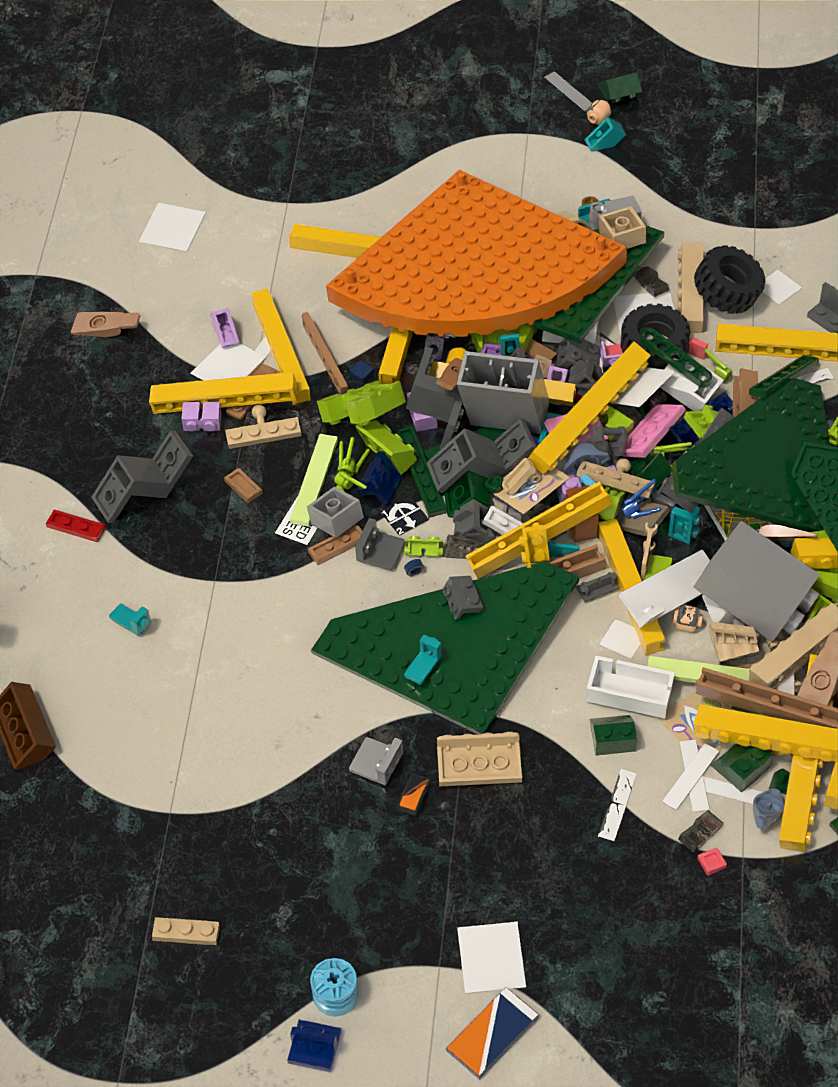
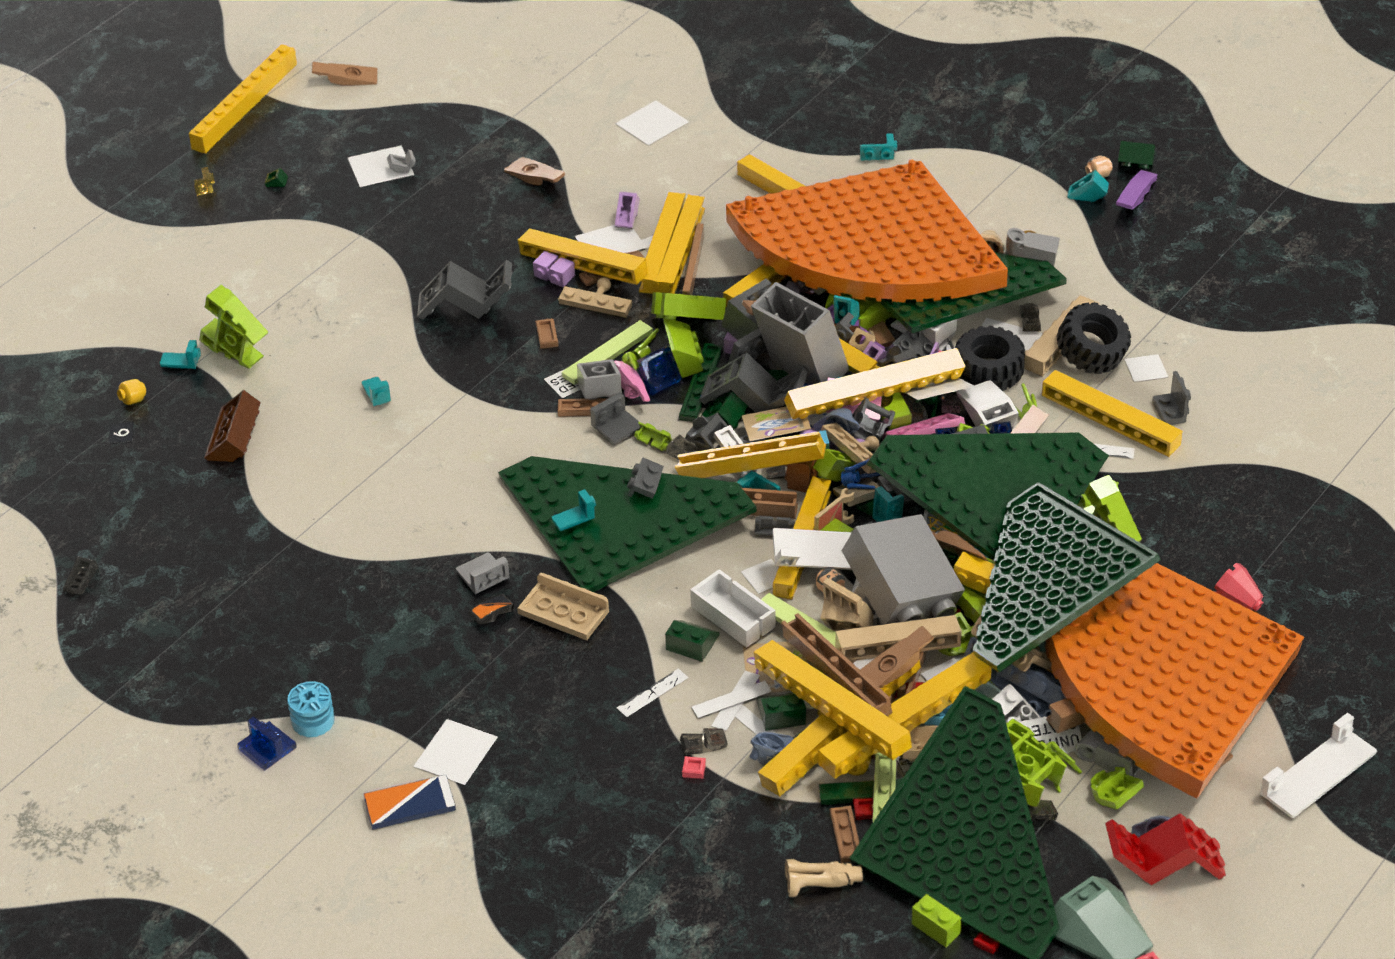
camera: 30 degrees right, 10 degrees down
red tile [46,509,106,543] -> none
tan plate [152,917,220,945] -> none
dark blue tile [349,360,374,383] -> none
black sticker [380,496,429,536] -> none
dark blue tile [404,559,424,576] -> none
dark green tile [485,475,503,493] -> none
tan piece [502,458,541,495] -> none
yellow bracket [519,525,550,568] -> none
light grey sticker [545,72,592,111] -> none
tan brick [599,206,646,249] -> none
dark green beam [640,328,712,388] -> none
coral tile [688,337,708,360] -> none
dark green tile [749,355,819,398] -> none
none -> bright pink animal [614,361,650,402]
none -> yellow tile [656,194,705,294]
none -> teal bracket [860,134,897,160]
none -> medium lavender slope [1116,170,1158,210]

